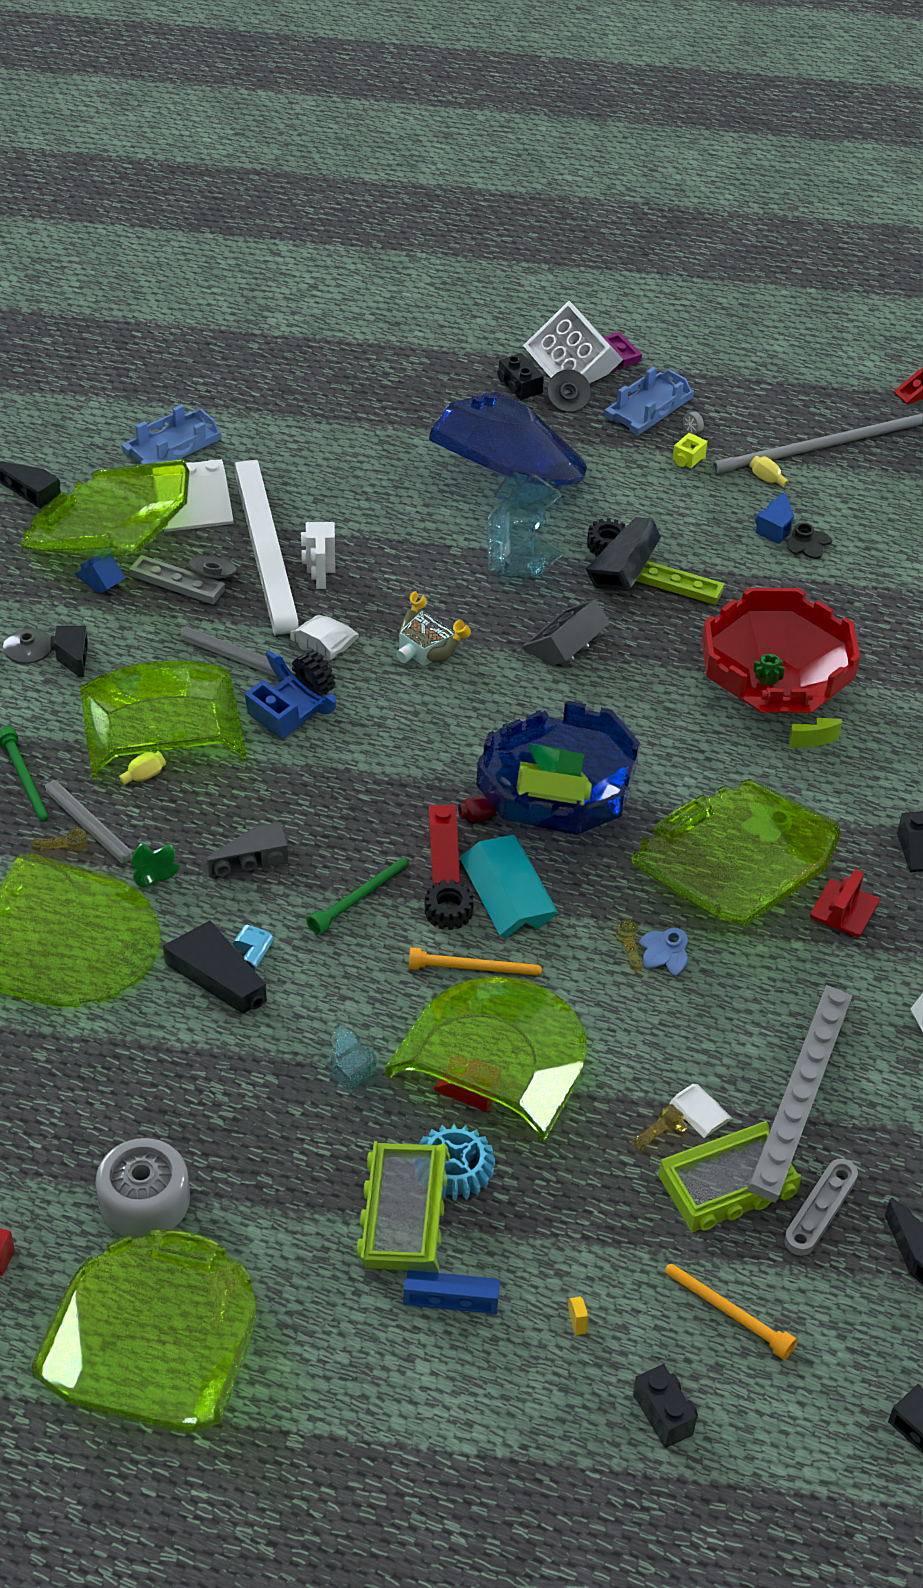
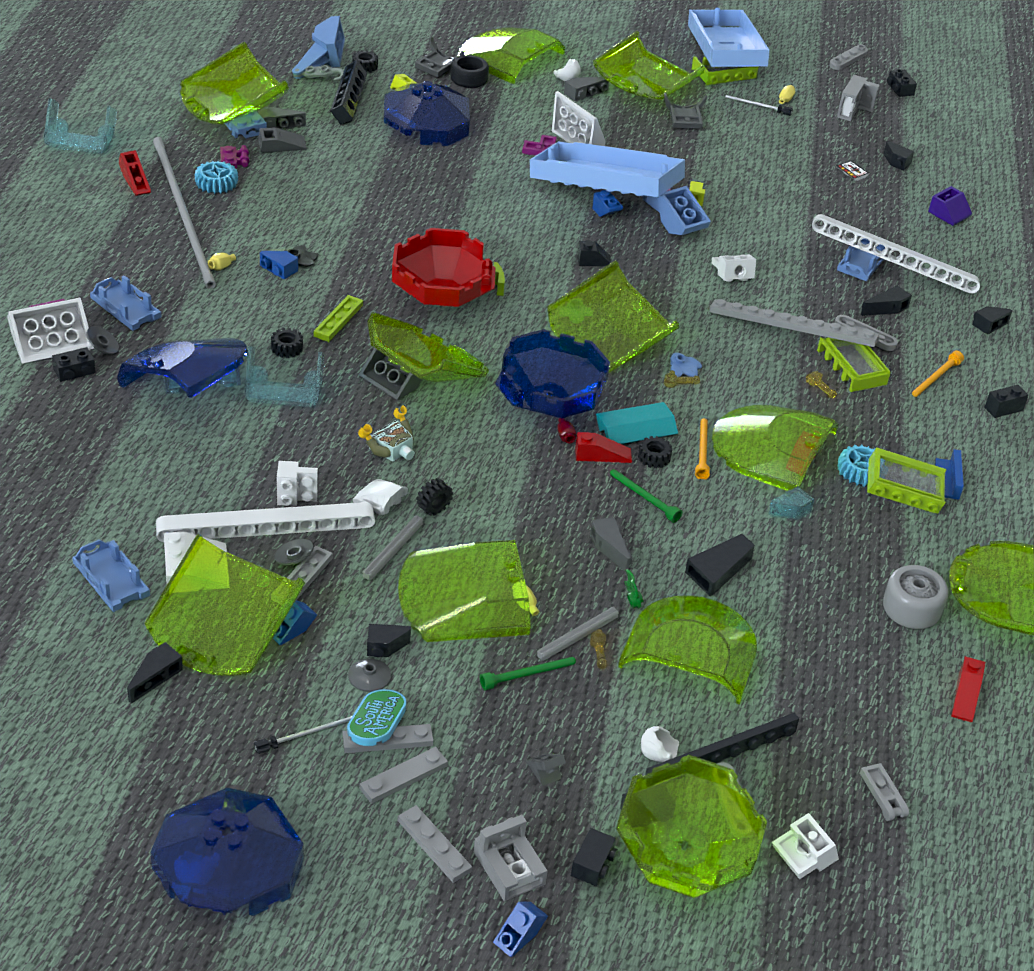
camera: 90 degrees left, 5 degrees down
medium azure piece [233,924,274,971] -> none
blue piece [244,651,336,739] -> none
lime window [516,762,592,805] -> none
green slope [529,743,584,777] -> none
yellow tile [568,1296,588,1336] -> none
black slope [586,517,661,591] -> none
white piece [669,1084,733,1138] -> none
neon yellow brick [672,433,708,468] -> none
light grey tile [683,412,704,435] -> none
green gear [753,654,785,685] -> none
red bracket [810,869,880,938] -> none
none -> clear neon green windscreen [367,312,489,382]

